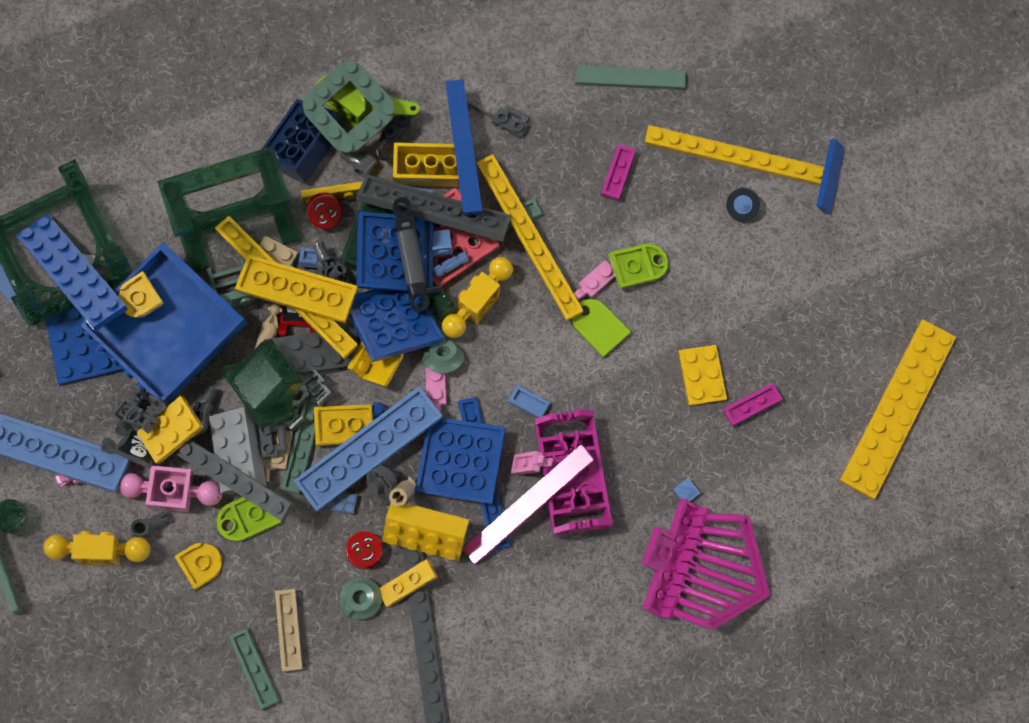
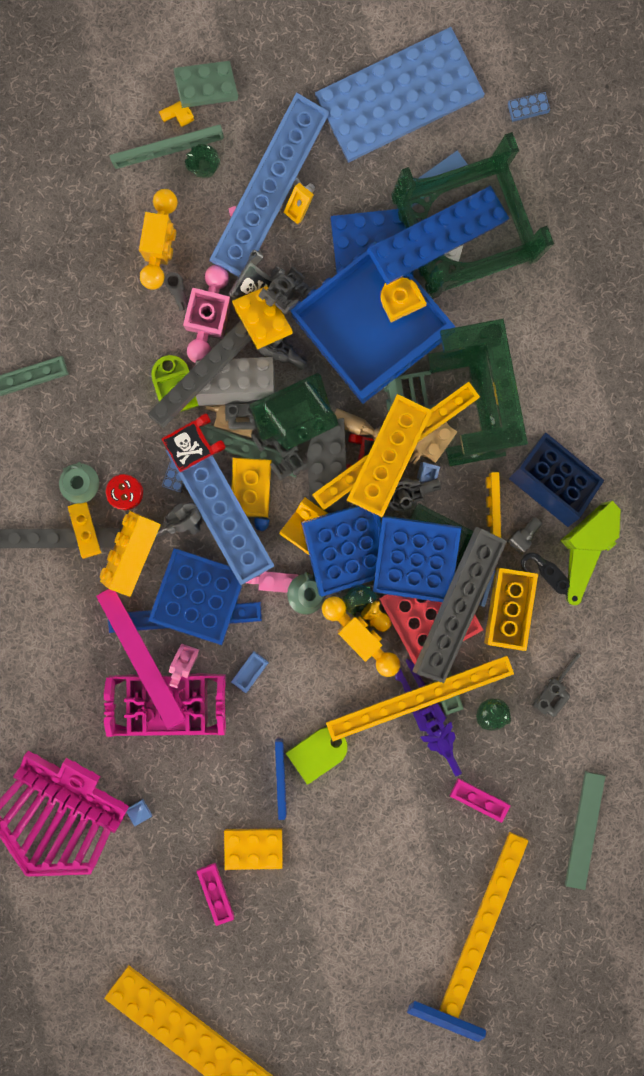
camera: 105 degrees right, 15 degrees up
yellow tile [174,543,222,590] -> none
tan plate [275,589,303,672] -> none
sand green plate [303,61,394,153] -> none
red head [307,192,342,229] -> none
tan wheel [389,477,416,506] -> none
piece [392,197,443,312] -> none
medium blue bracket [432,229,453,257] -> none
medium blue axle [433,252,469,277] -> none
blue tile [445,79,482,216] -> none
bright pink plate [574,260,615,302] -> none
lime tile [608,244,668,289] -> none
black wheel [726,188,760,221] -> none
none -> flag [162,414,226,473]
none -> blue tile [275,739,287,820]
none -> yellow piece [283,178,315,224]
none -> yellow animal [361,601,391,632]
none -> dark purple sword [395,659,462,777]
none -> clear green hair [476,699,511,731]

